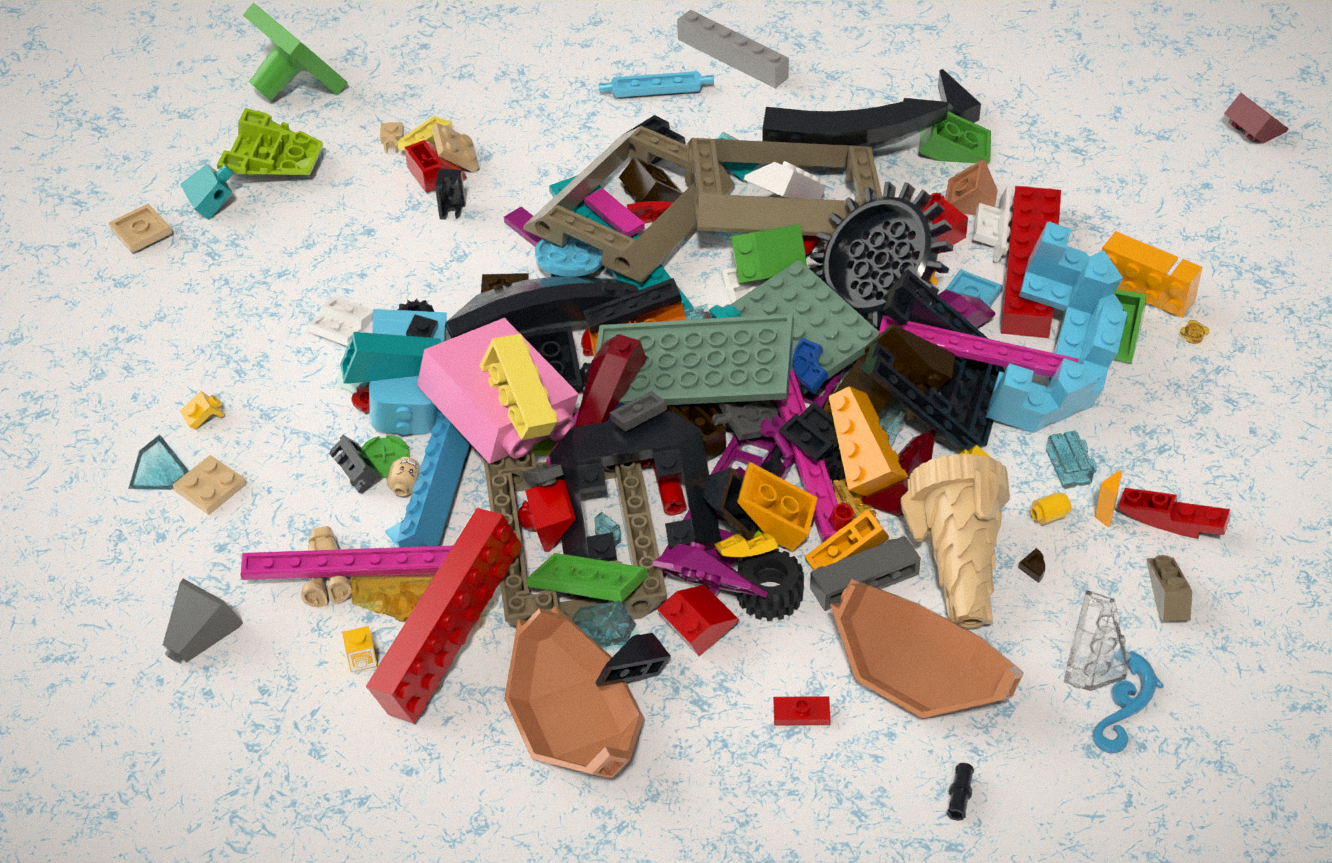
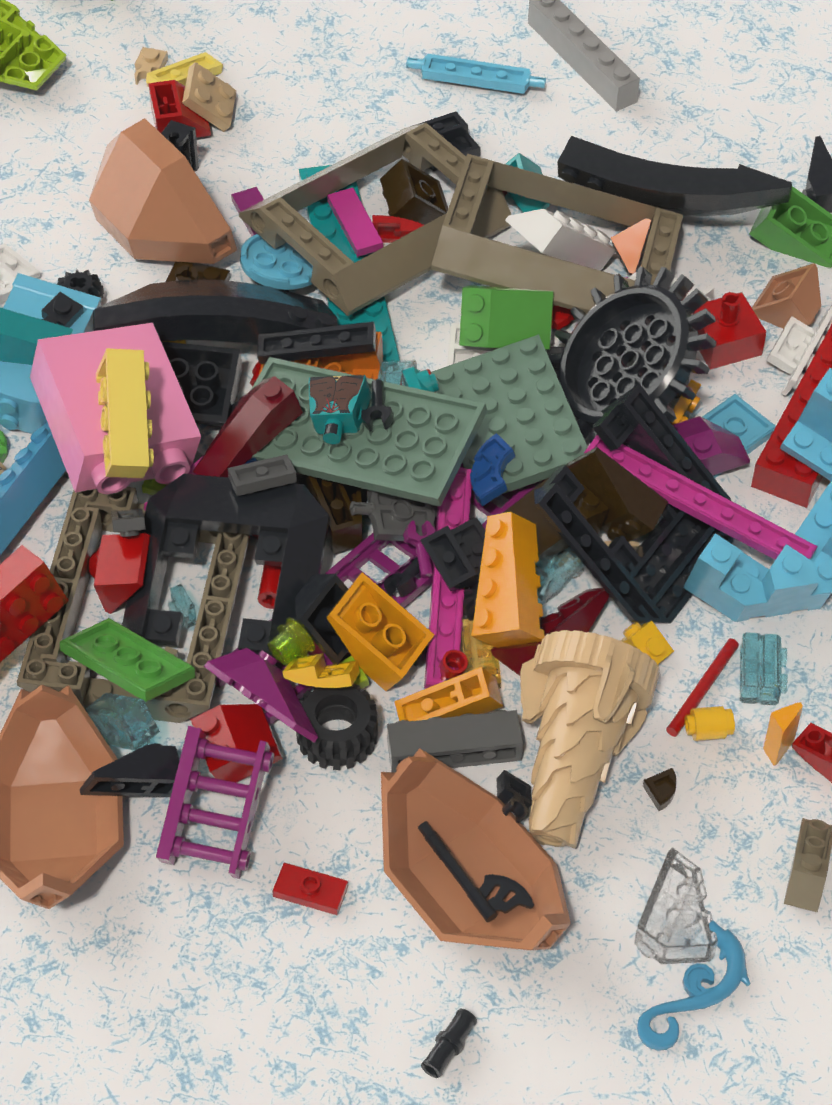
camera: 15 degrees right, 5 degrees up
none -> nougat panel [89,118,237,264]
none -> magenta fence [156,726,274,879]
none -> clear neon green piece [268,617,315,666]
none -> torso [309,375,372,444]
none -> black bar [361,379,394,432]
none -> black piece [418,821,534,922]
none -> black plate [496,770,532,823]
none -> orange slope [611,218,651,275]
none -> red bar [666,638,739,737]

